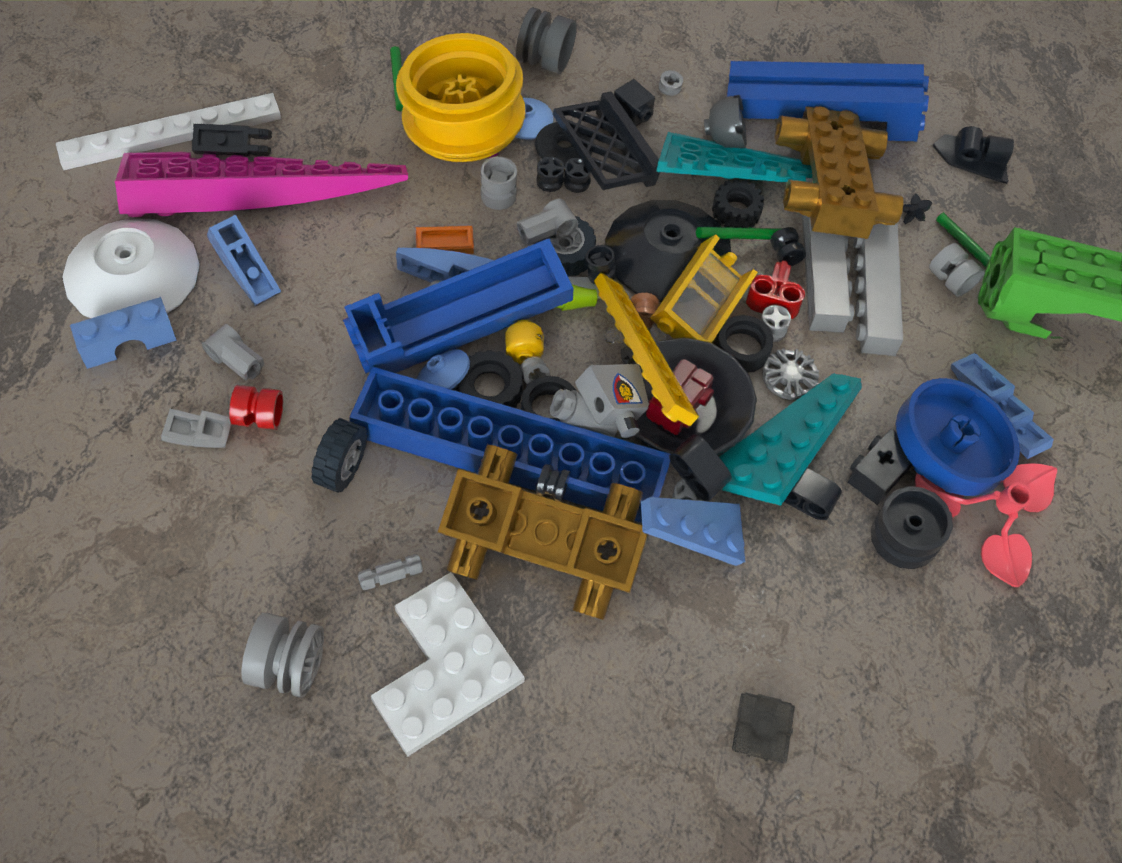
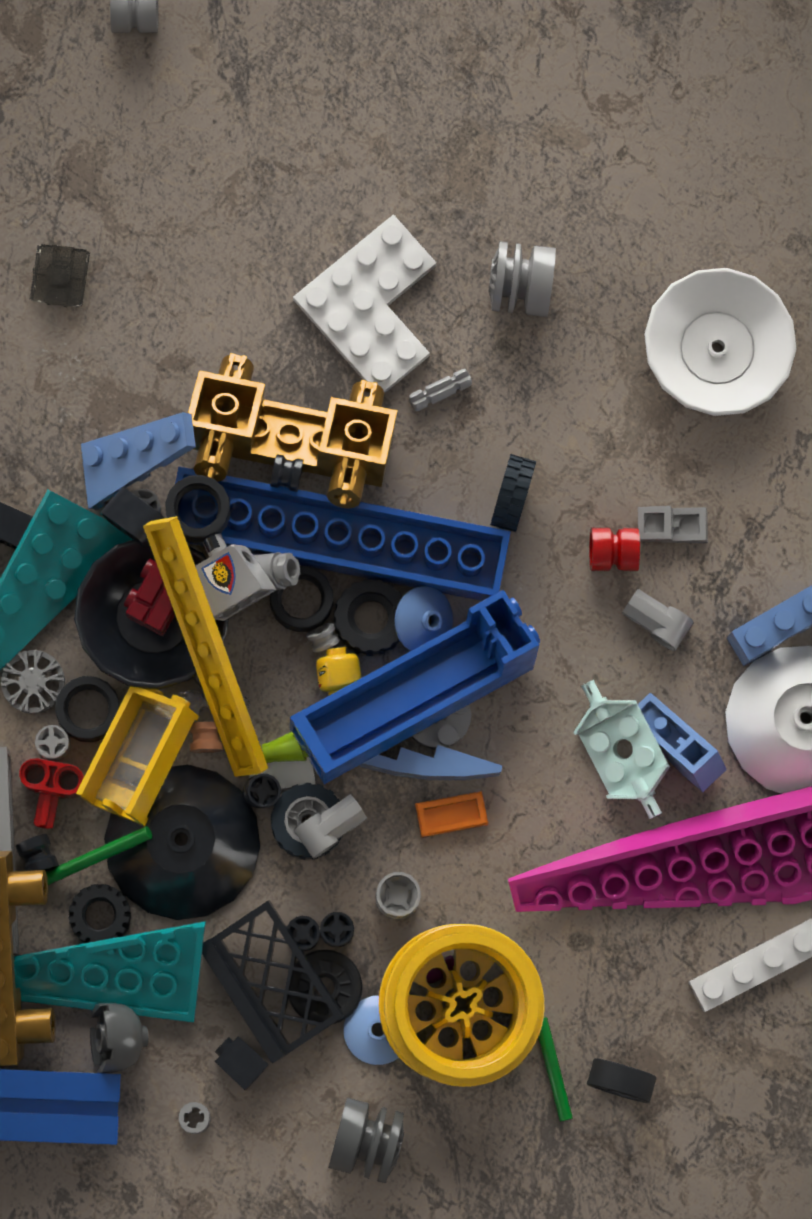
camera: 170 degrees right, 20 degrees up
black hinge [192,124,272,156] -> none
none -> black tyre [165,475,230,543]
none -> light aqua plate [573,680,670,819]
none -> black tyre [587,1058,657,1103]
none -> white dish [644,268,797,416]

